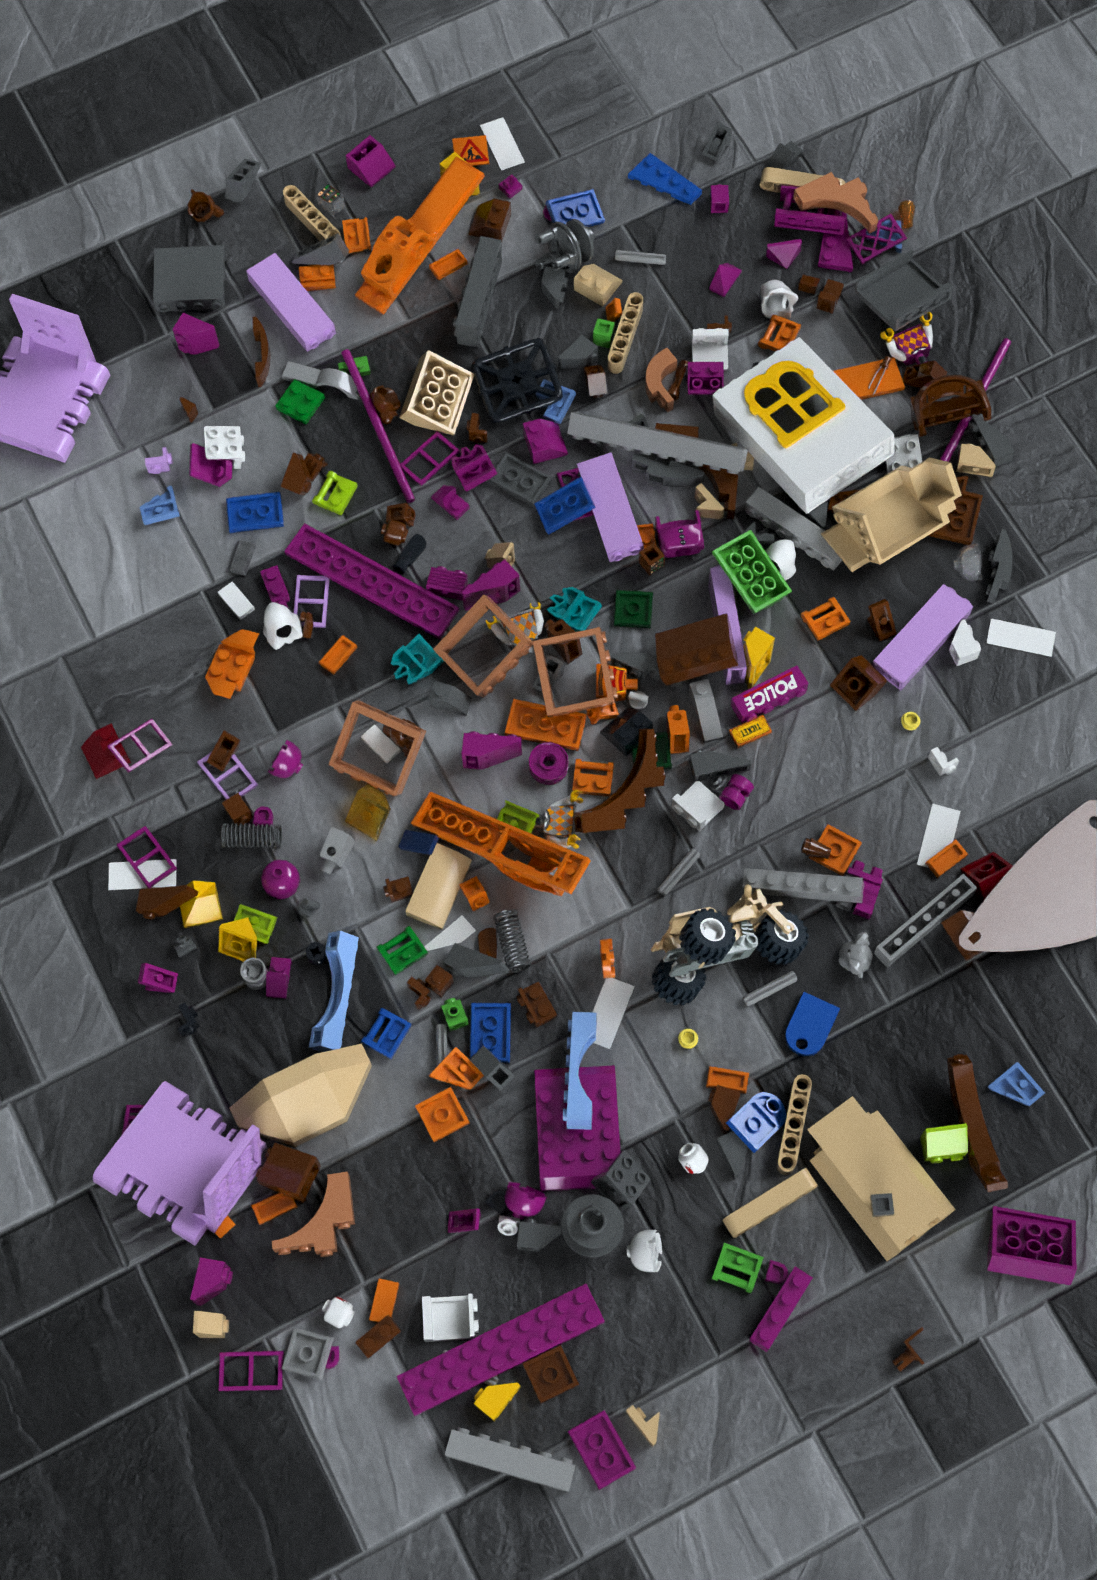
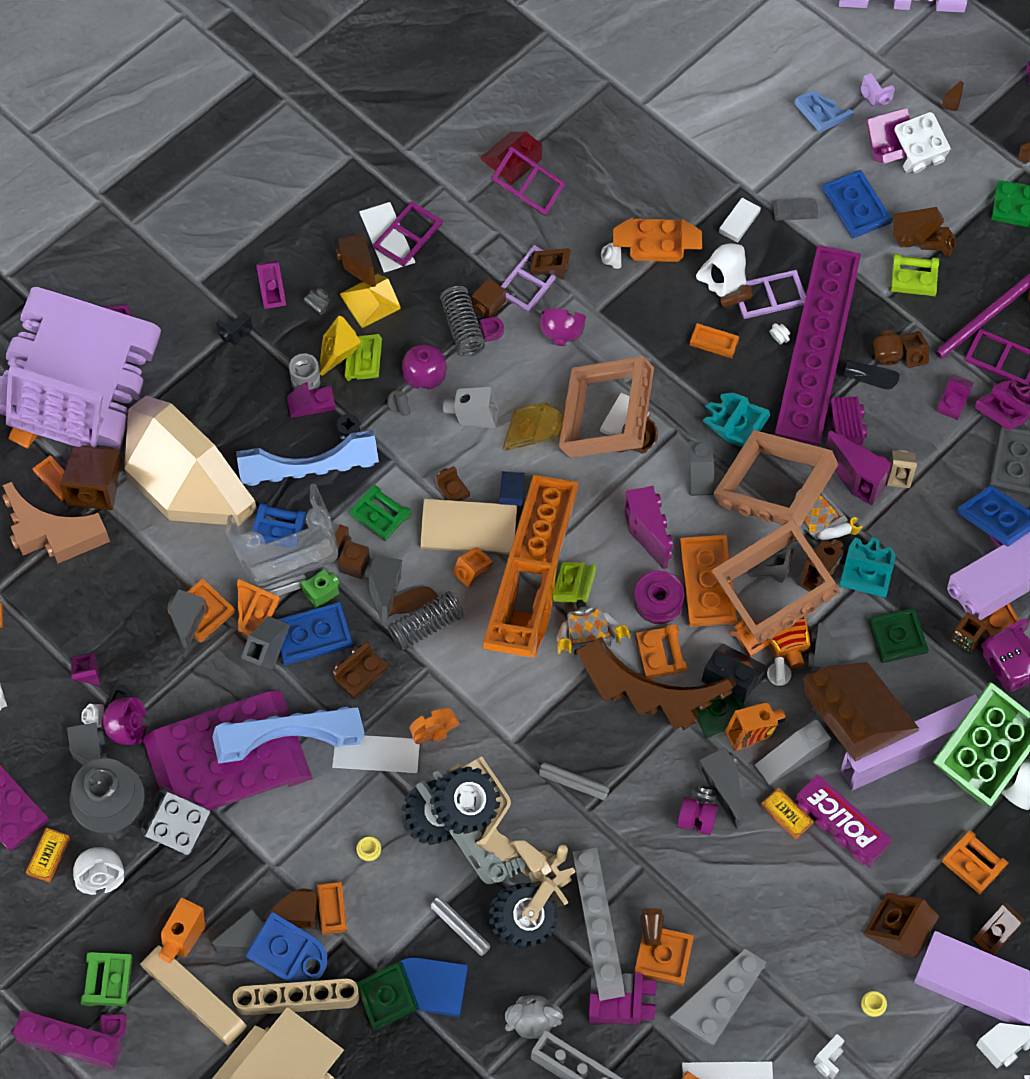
camera: 70 degrees right, 5 degrees down
magenta hinge [260,565,290,608] -> none
white sticker [424,916,476,951] -> none
white bracket [671,781,724,832] -> none
white head [678,1143,709,1174] -> none
yellow slope [743,626,775,689] -> none
none -> tile [26,828,70,883]
none -> orange torso [159,897,205,963]
none -> dark grey slope [168,589,207,649]
none -> clear windscreen [226,484,338,588]
none -> dark green tile [356,961,420,1030]
none -> white plate [601,243,621,269]
none -> light grey wing [669,949,767,1048]
none -> white plate [769,323,790,344]

